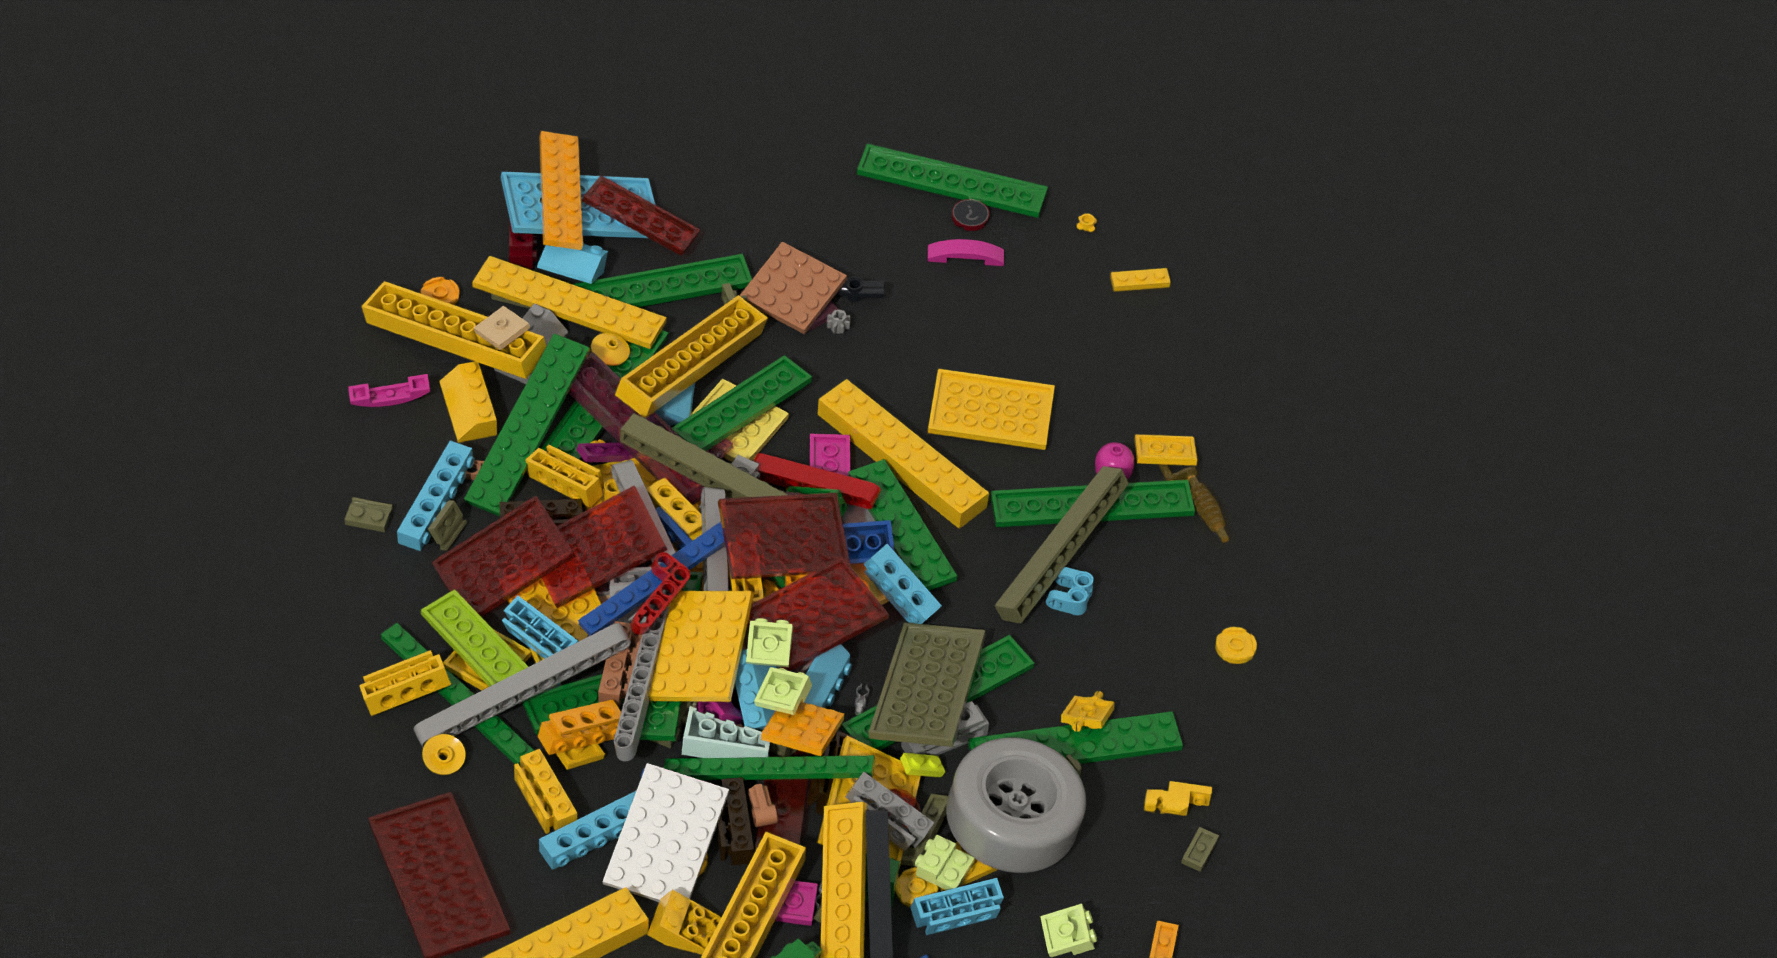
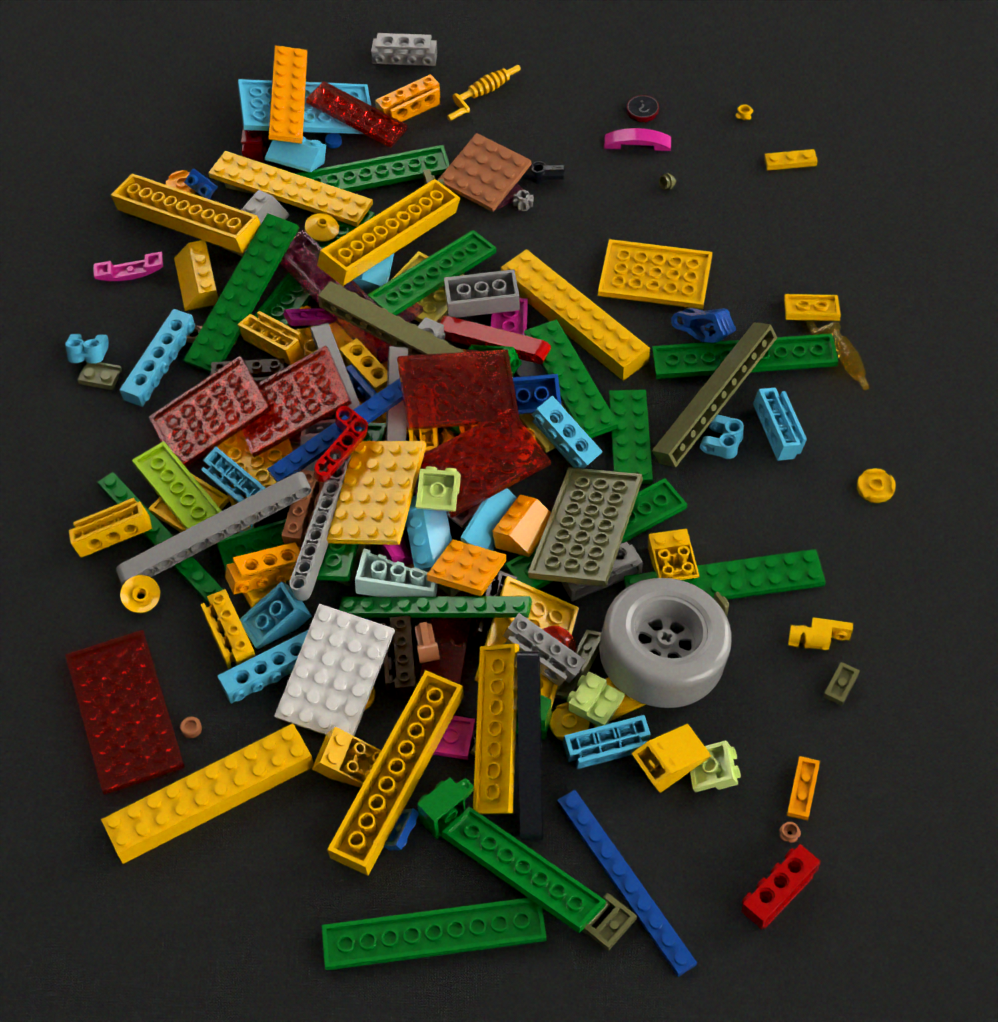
camera: 10 degrees right, 5 degrees up
olive plate [428,500,467,551] -> none
tan plate [474,306,530,350] -> none
yellowish green plate [754,667,812,715] -> none
green plate [857,144,1048,218] -> none
neon yellow plate [900,753,945,777] -> none
yellow plate [1061,691,1114,732] -> none
dark pink cylinder [1095,442,1135,479] -> none
none -> medium azure piece [65,334,109,364]
none -> nougat tile [180,717,202,738]
none -> blue hips [184,169,218,199]
none -> medium azure slope [240,581,312,649]
none -> blue tile [325,133,342,149]
none -> light grey brick [371,33,437,66]
none -> light orange brick [375,74,440,126]
none -> light grey brick [444,269,520,318]
none -> yellow piece [447,65,521,121]
none -> light orange slope [492,495,551,557]
none -> green plate [609,389,653,484]
none -> yellow slope [632,724,711,793]
none -> yellow slope [648,529,699,580]
none -> olive plate [659,173,676,191]
none -> blue piece [671,308,736,343]
none -> medium azure brick [753,388,807,461]

